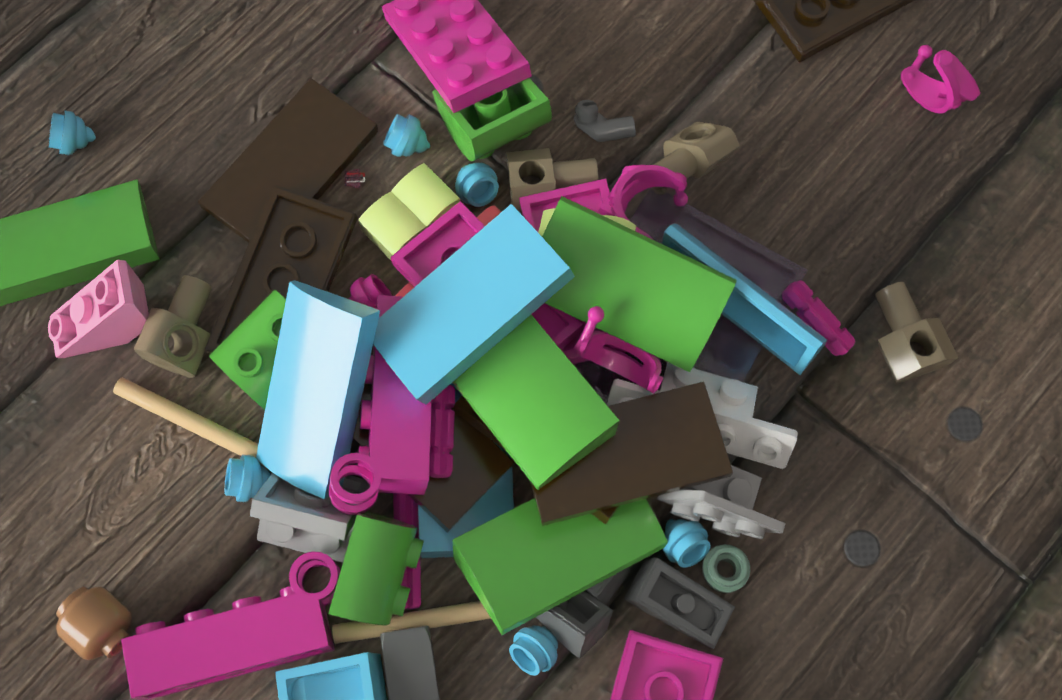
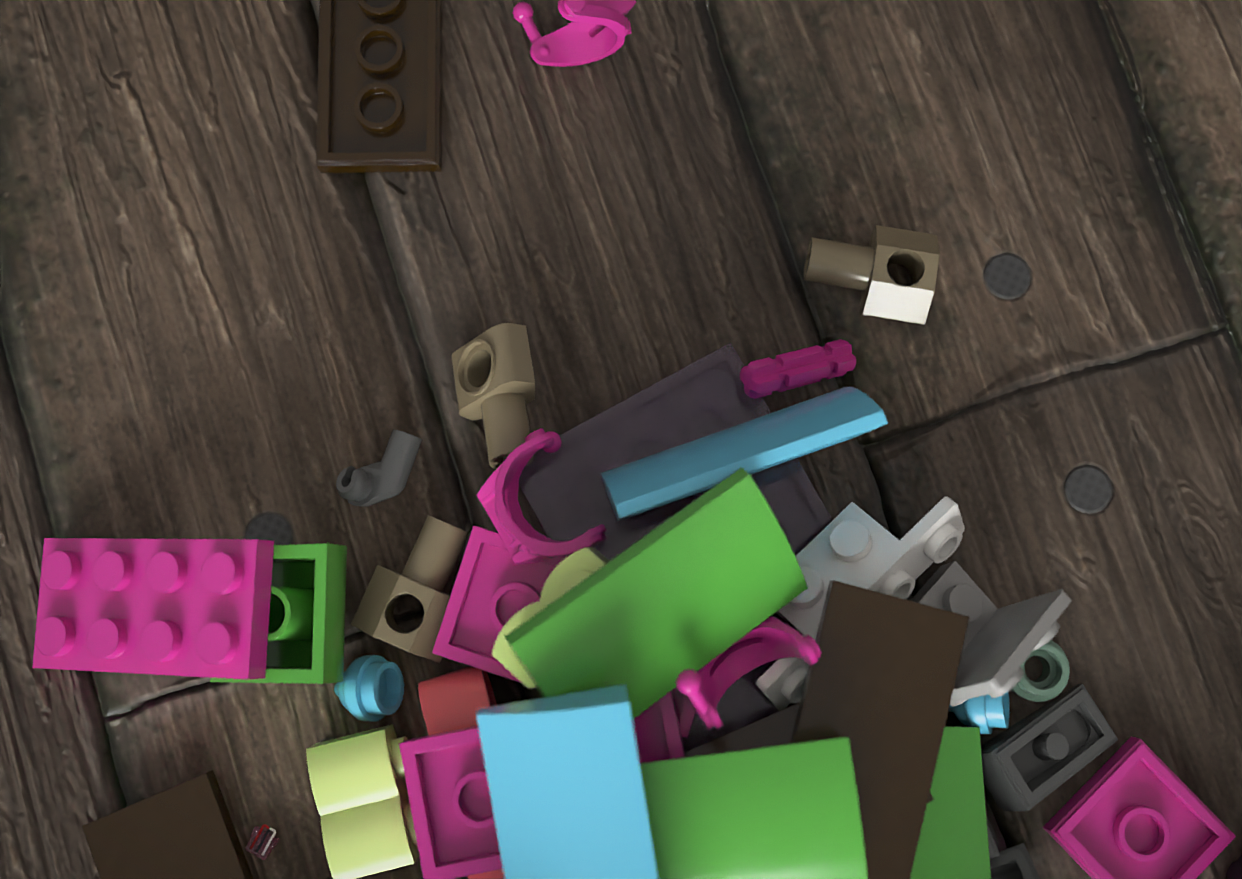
camera: 60 degrees left, 10 degrees up
medium azure plate [383,114,430,157] -> none

